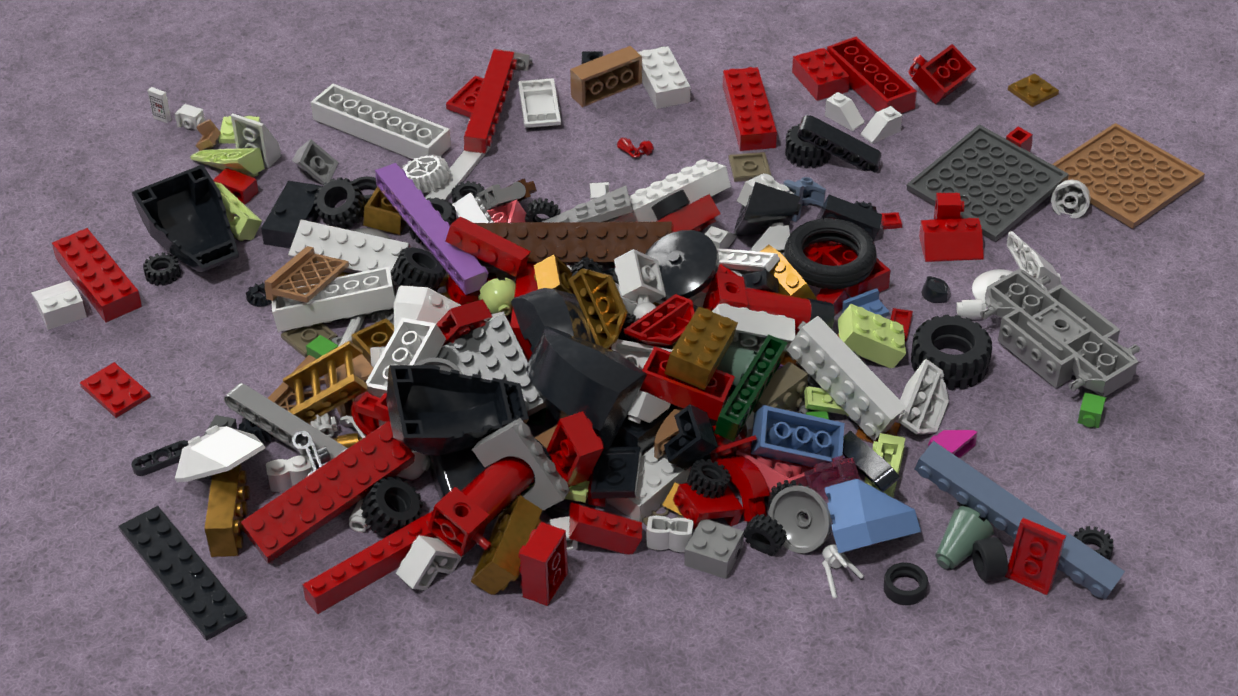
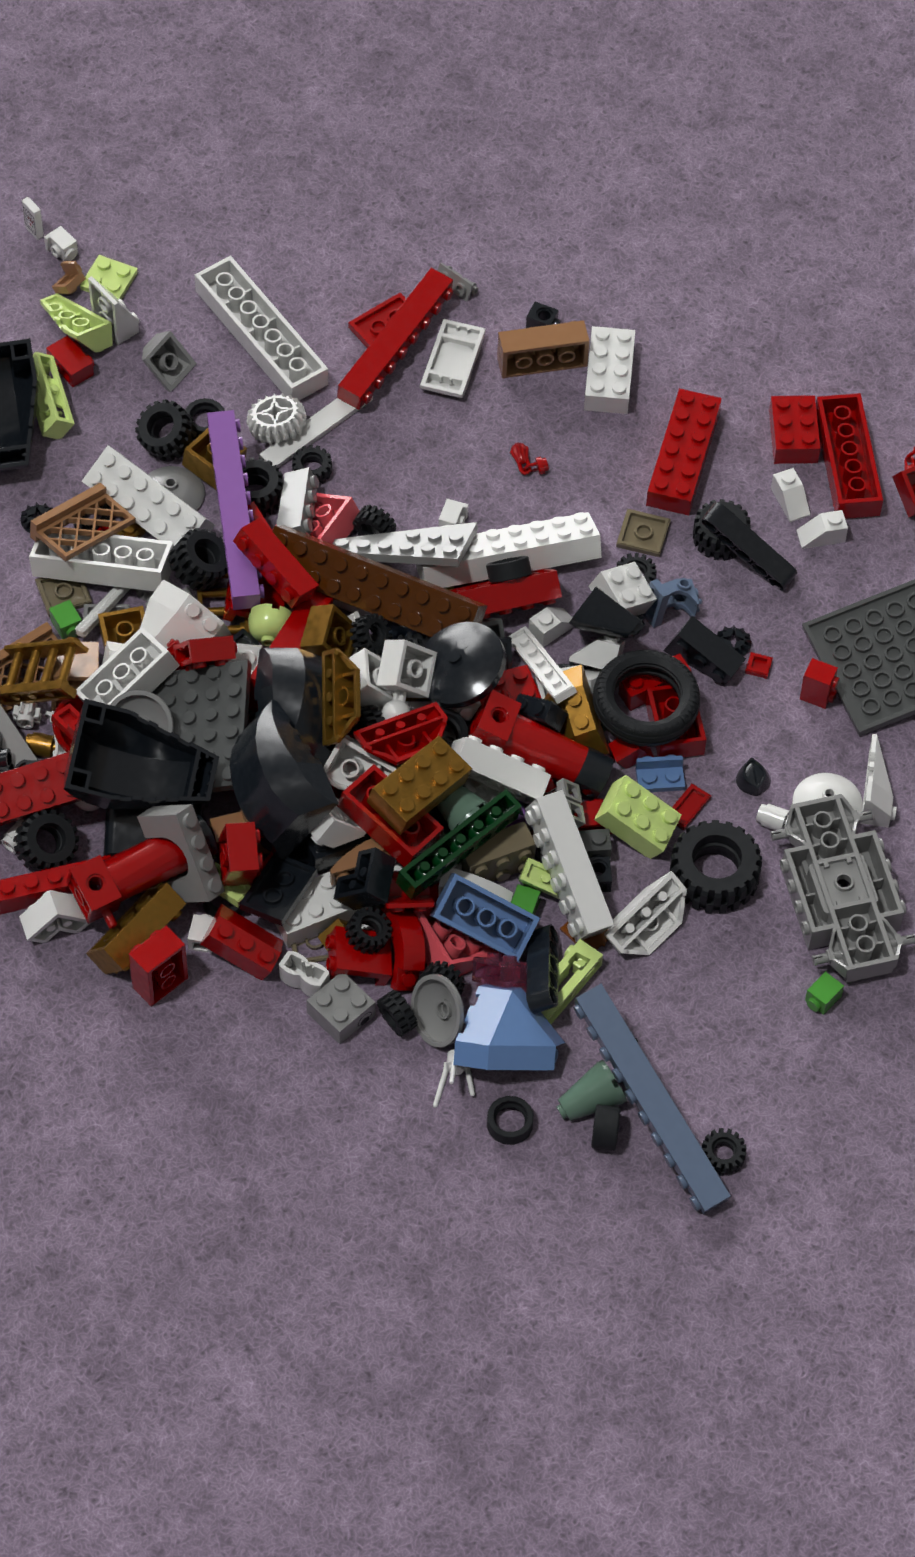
camera: 20 degrees right, 15 degrees up
black brick [261,181,323,249] -> none
light grey hips [477,179,537,210] -> none
red slope [919,218,984,262] -> none
dark pink slope [928,430,977,458] -> none
red plate [1005,518,1066,595] -> none

